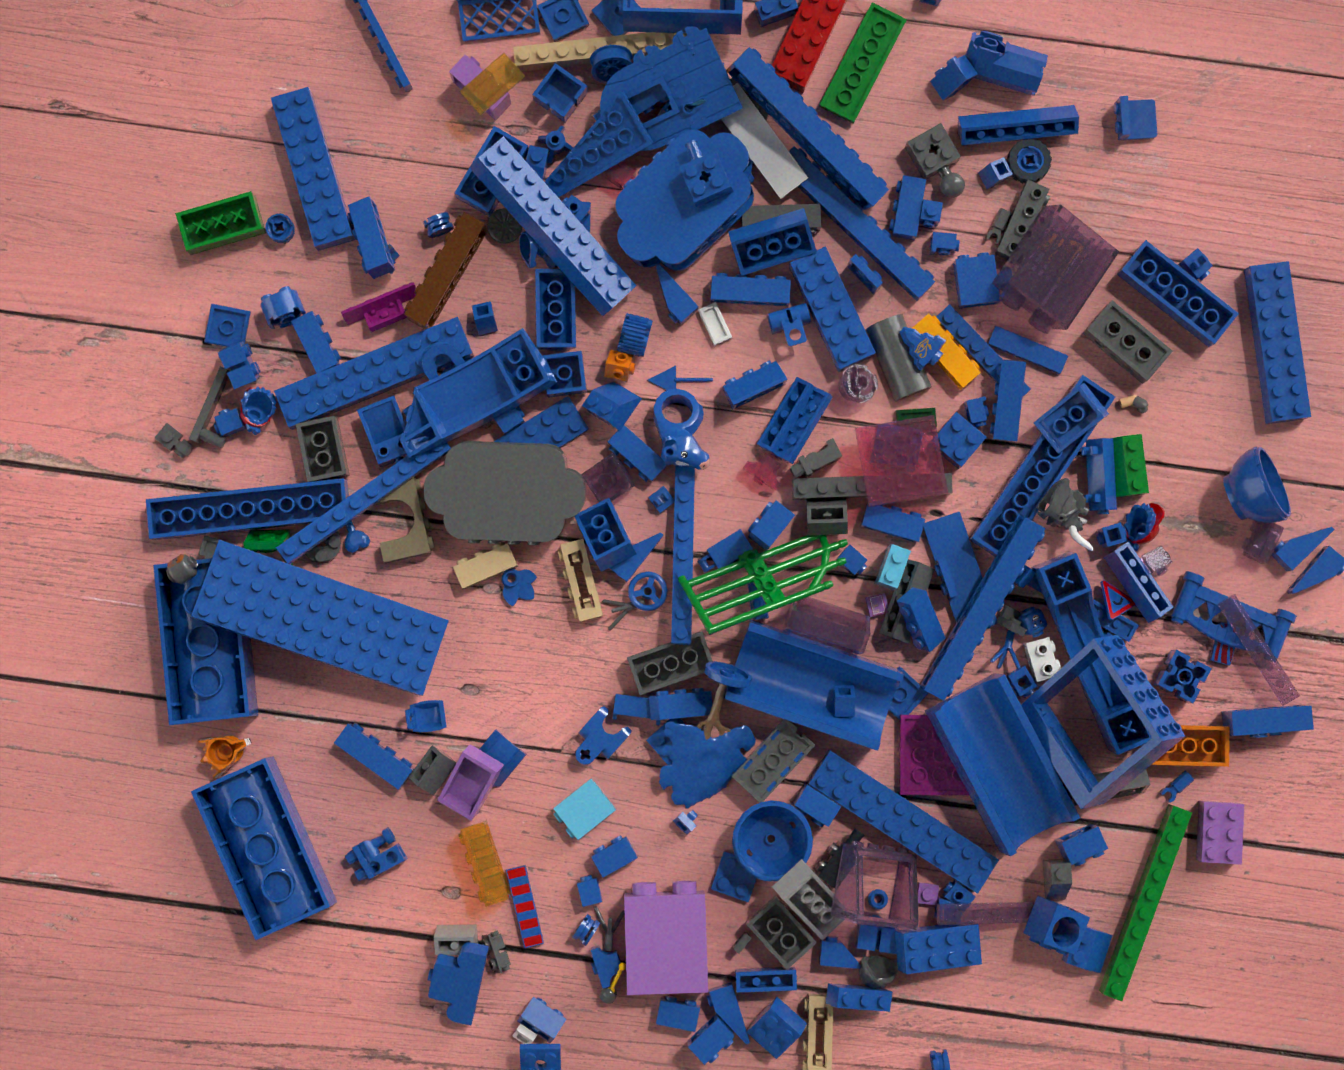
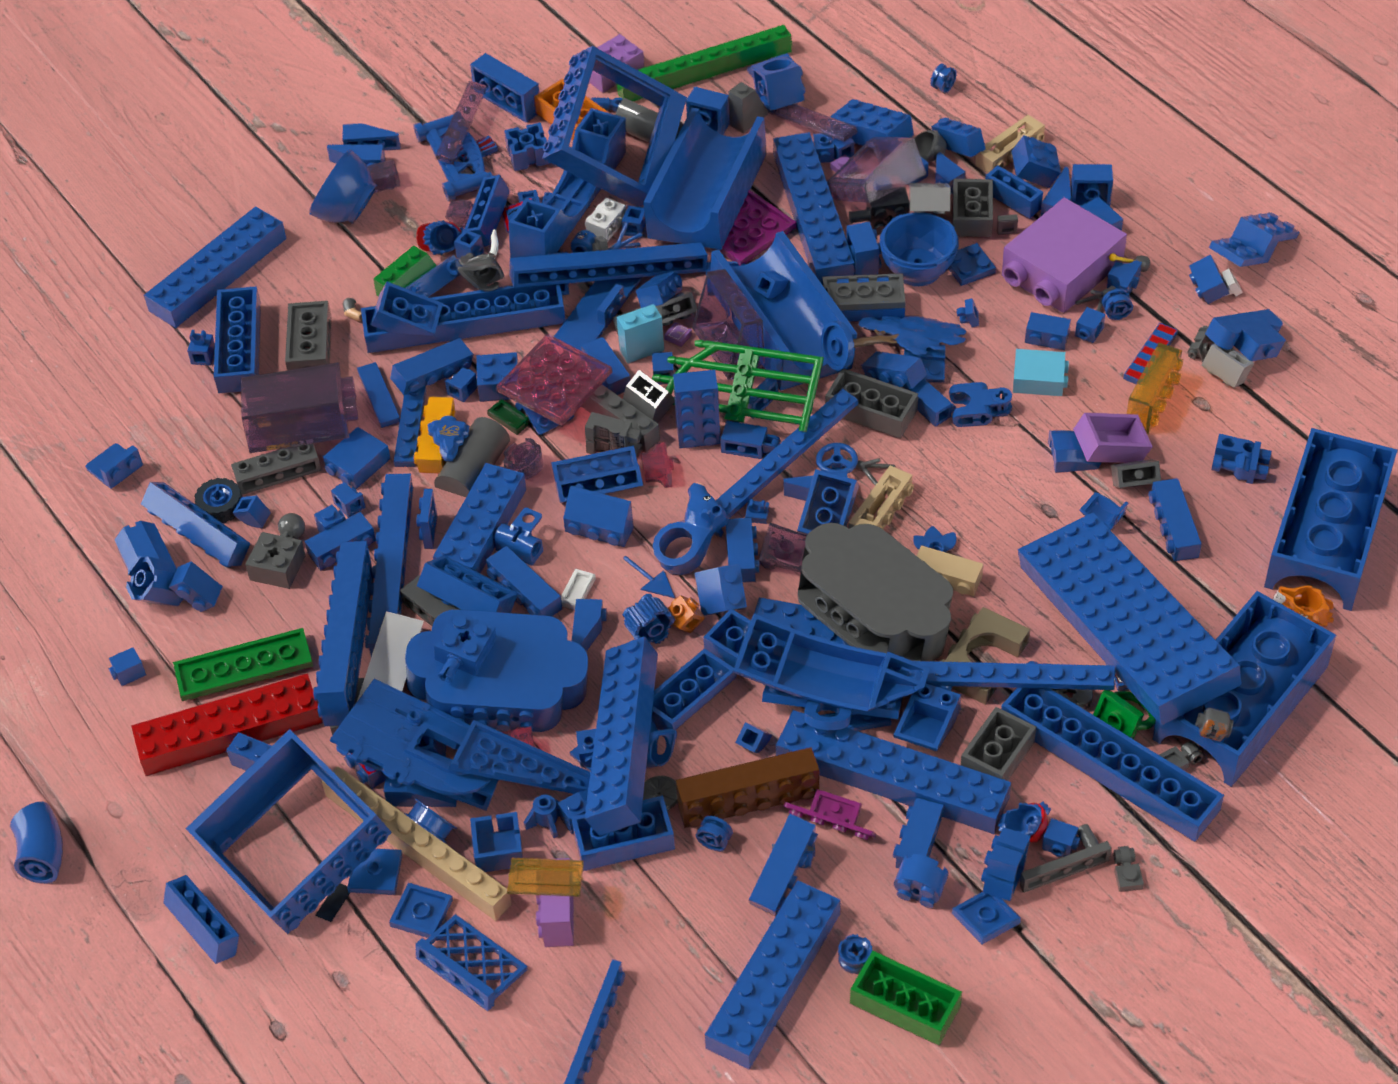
camera: 130 degrees left, 35 degrees down
dark grey bar [986,208,1012,244] -> none

